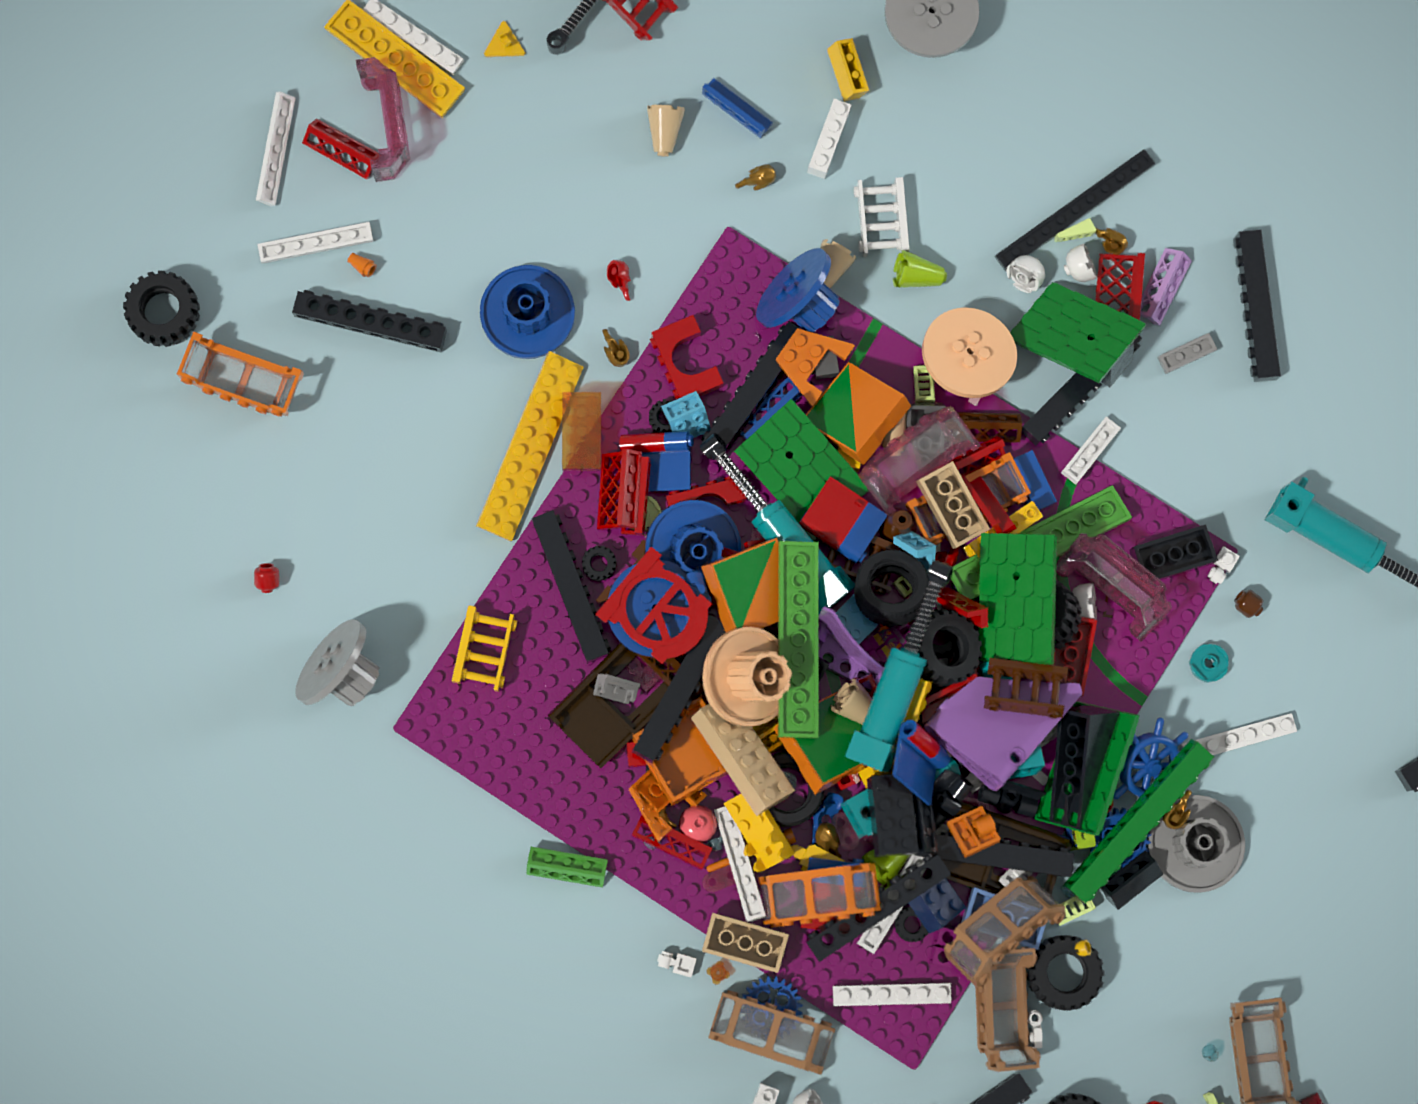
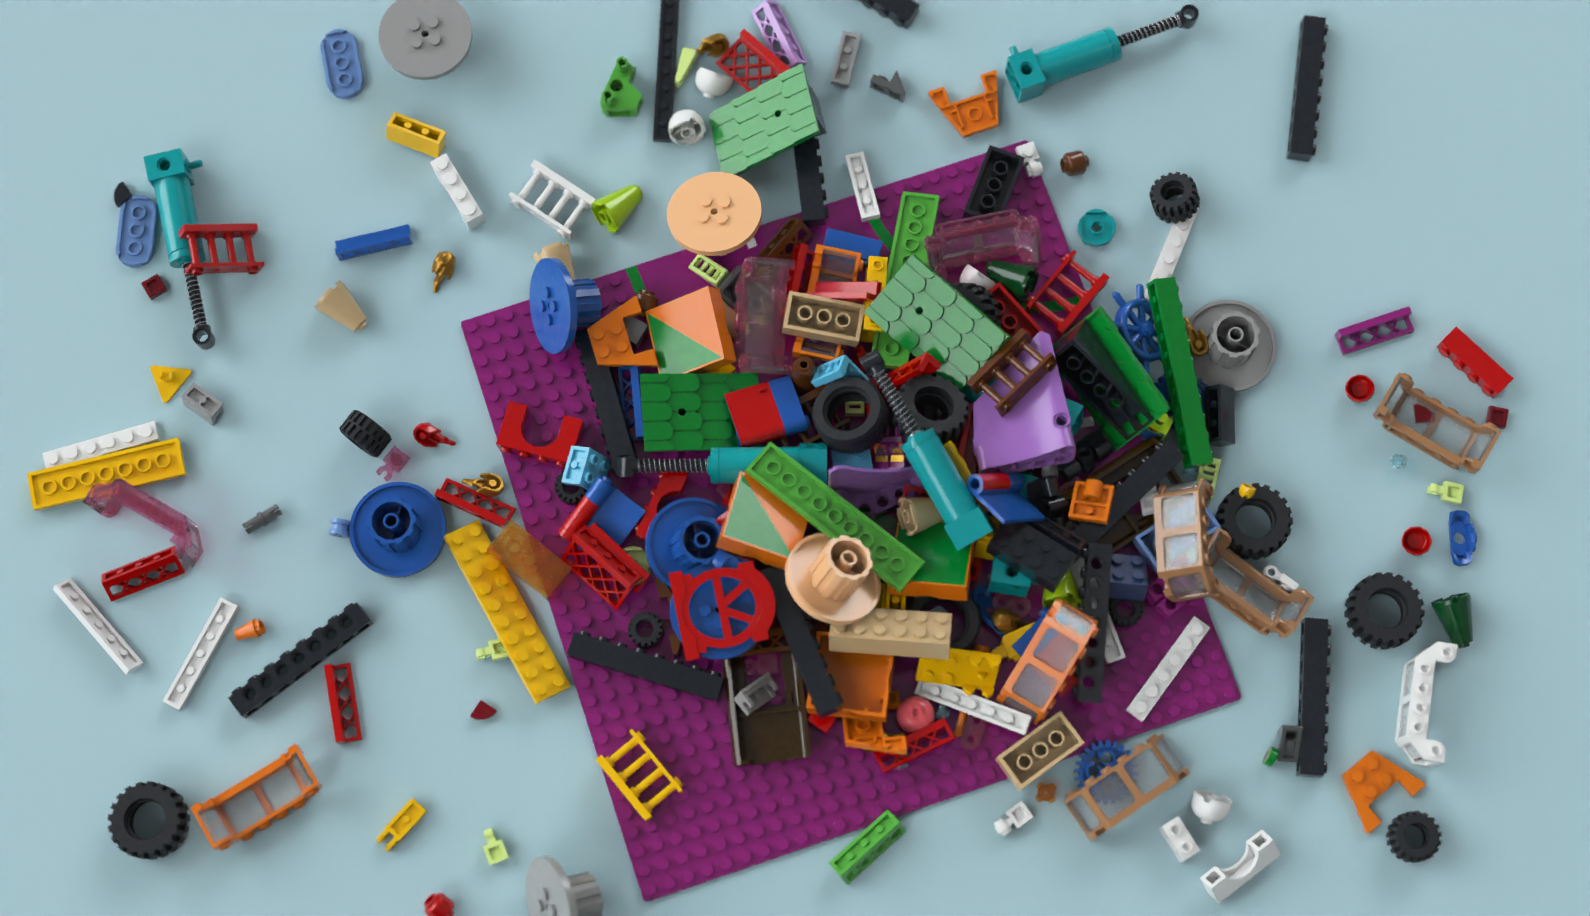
camera: 40 degrees left, 5 degrees down
none -> light grey hinge [181,383,224,426]
none -> dark grey pin [242,504,282,534]
none -> red fence [324,663,363,744]
none -> medium blue wheel [329,518,350,538]
none -> black tyre [339,410,392,458]
none -> clear pink plate [376,446,410,481]
none -> yellow hinge [376,798,428,852]
none -> red fence [434,478,516,530]
none -> dark red tile [470,700,497,720]
none -> yellowish green plate [476,639,509,661]
none -> yellowish green plate [483,828,509,866]
none -> bright green piece [600,56,643,117]
none -> reddish brown head [634,290,658,319]
none -> dark grey slope [870,70,905,103]
none -> orange wing [928,70,998,138]
none -> dark green cone [985,260,1039,302]
none -> red fence [1025,250,1110,338]
none -> black tyre [1149,172,1200,224]
none -> magenta fence [1335,306,1415,355]
none -> red hair [1345,374,1375,403]
none -> dark red tile [1412,404,1435,424]
none -> red brick [1437,326,1514,399]

